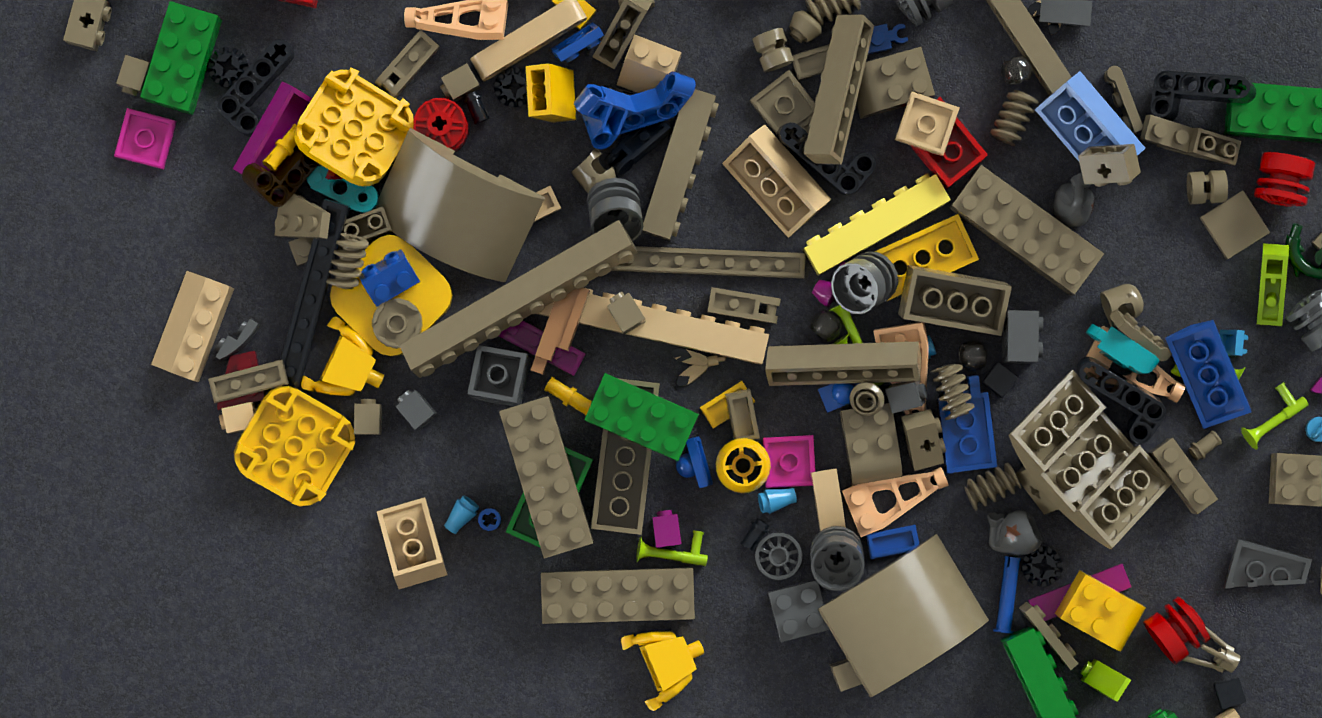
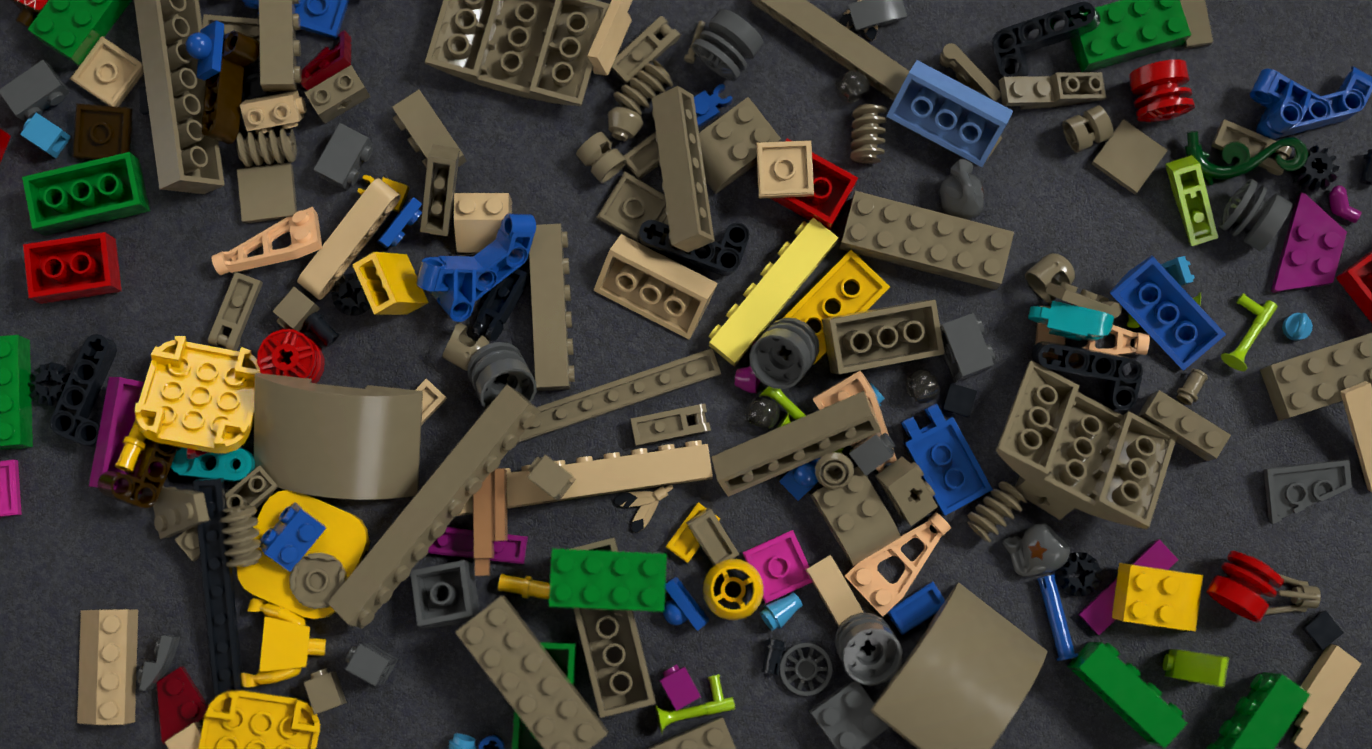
camera: 25 degrees left, 5 degrees down
dark tan tile [208,360,289,403] -> none
dark tan piece [931,364,975,420] -> none
dark tan plate [1019,602,1078,670] -> none
dark tan brick [1078,144,1141,187] -> none

